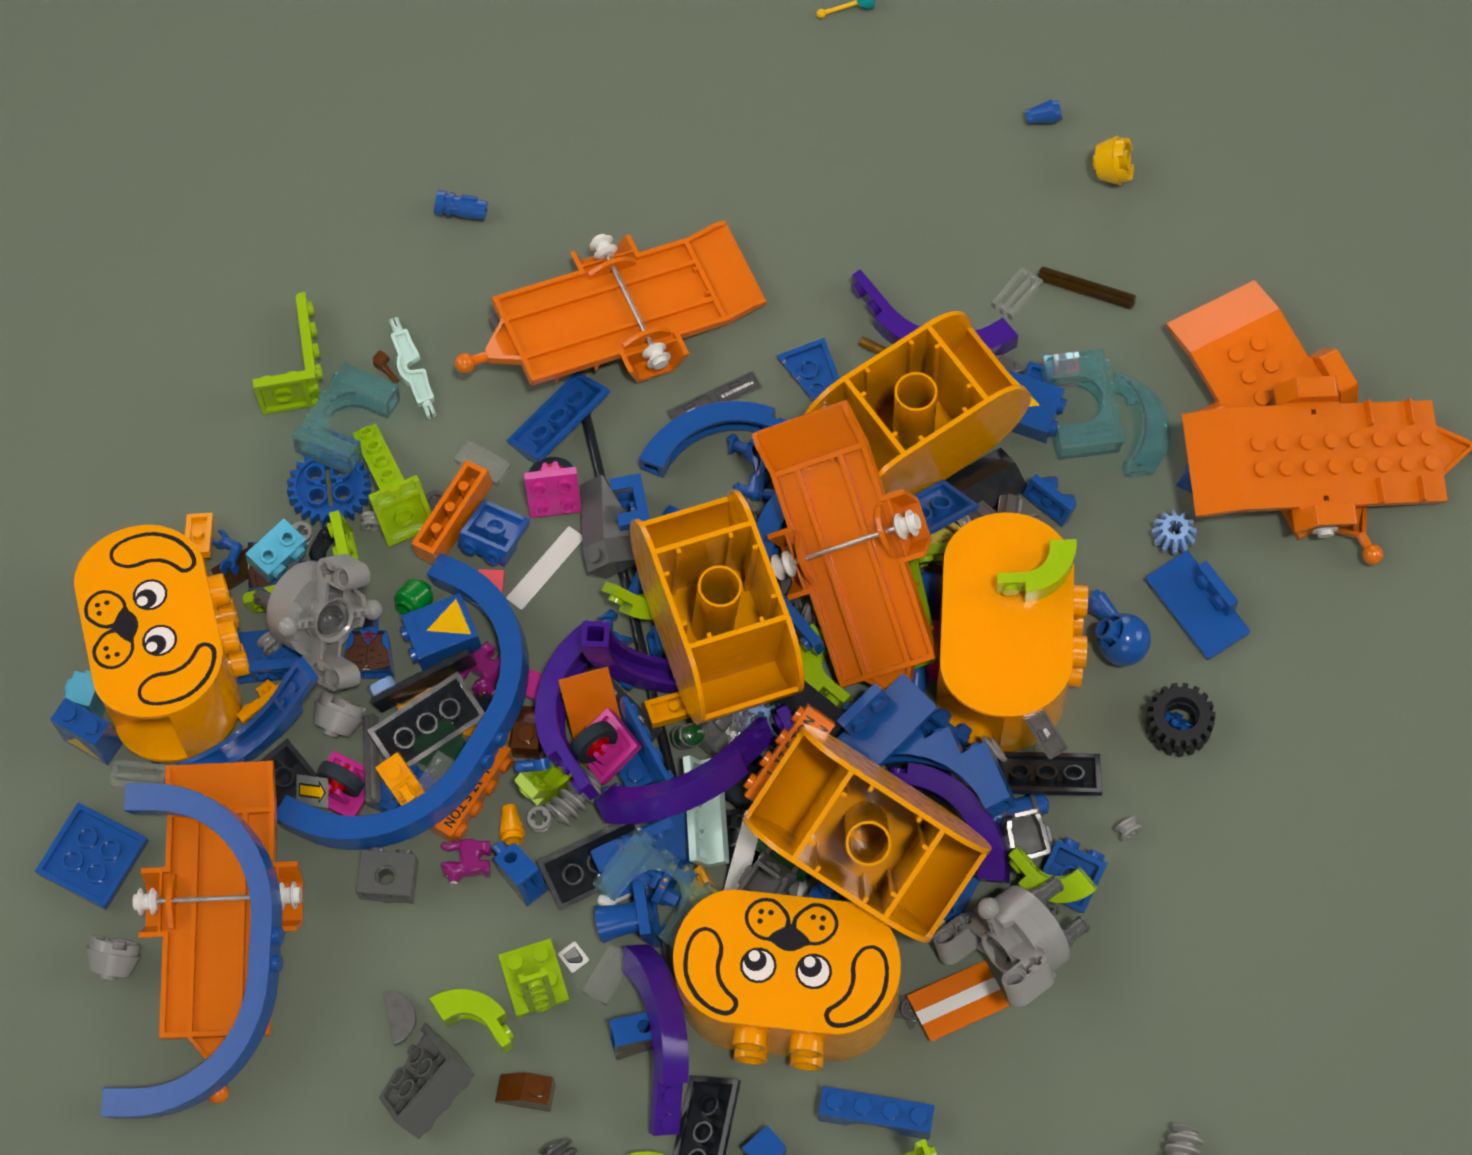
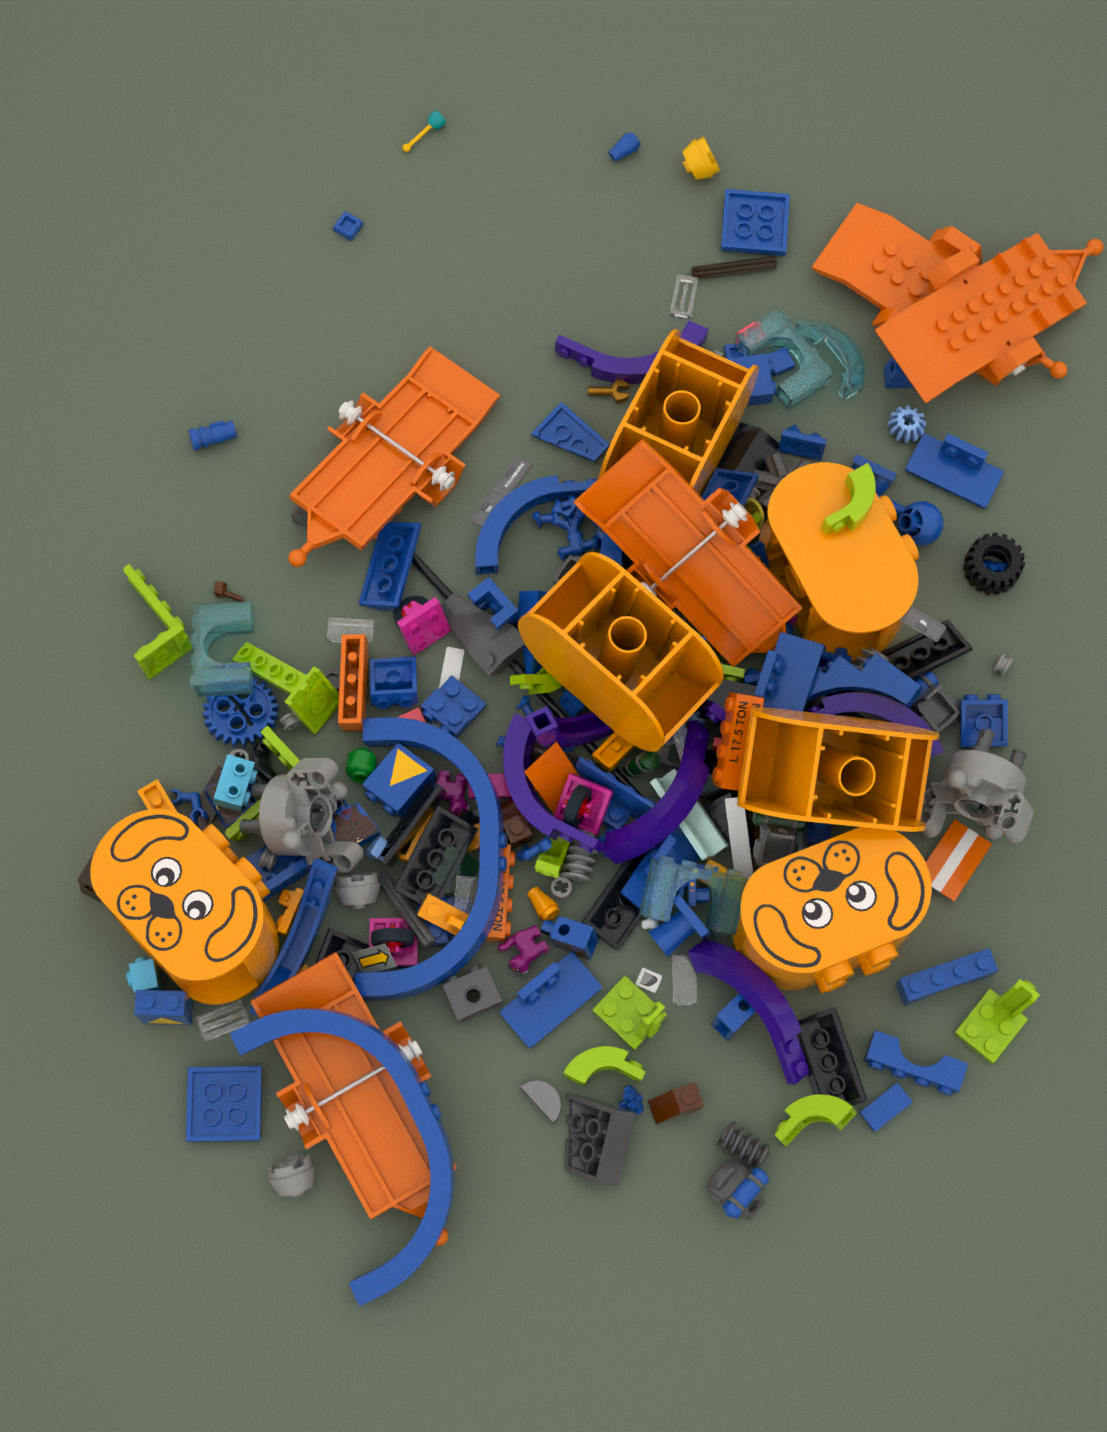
camera: 35 degrees left, 5 degrees up
light aqua piece [389,317,437,419] -> none
lime arch [1008,845,1098,903] -> none
none -> blue tile [333,211,363,241]
none -> blue plate [421,675,487,739]
none -> blue bracket [500,952,602,1049]
none -> blue plant [618,1084,644,1115]
none -> blue plate [721,189,790,256]
none -> blue tile [767,347,795,376]
none -> blue tile [852,454,897,495]

